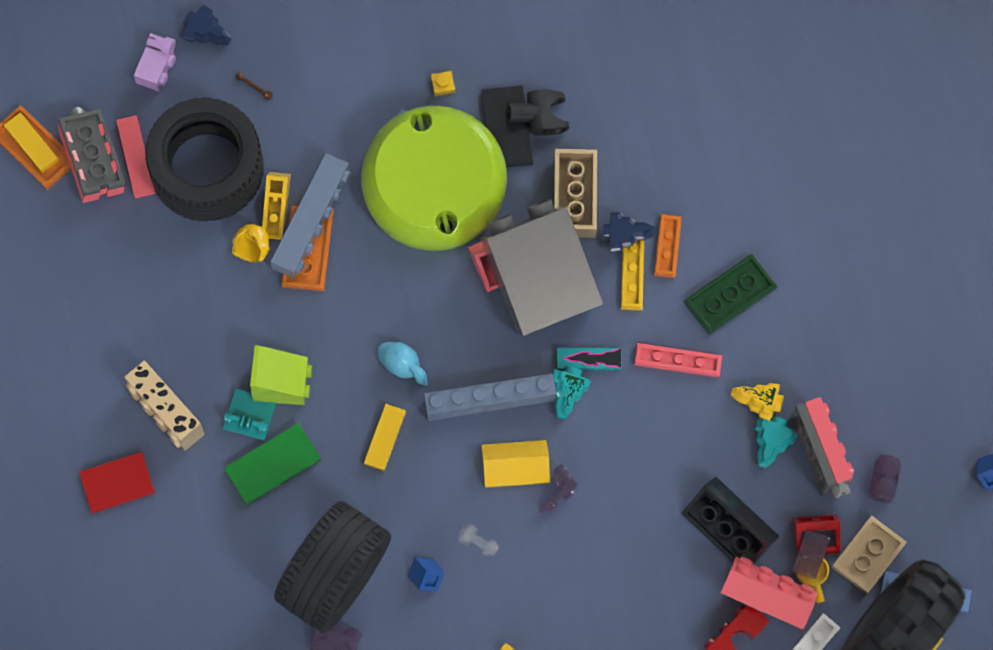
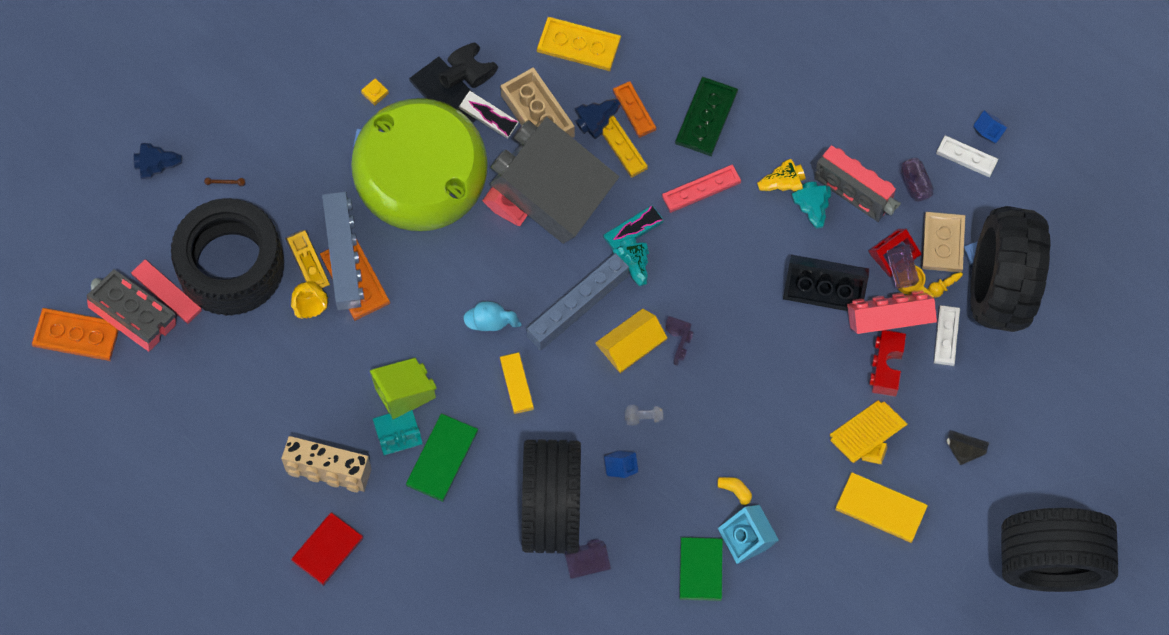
camera: 30 degrees left, 5 degrees down
yellow tile [4,112,59,173] -> none
lavender hinge [133,33,176,91] -> none
none -> tile [459,91,519,139]
none -> yellow tile [537,17,621,71]
none -> yellow bar [928,272,963,298]
none -> white tile [936,136,998,178]

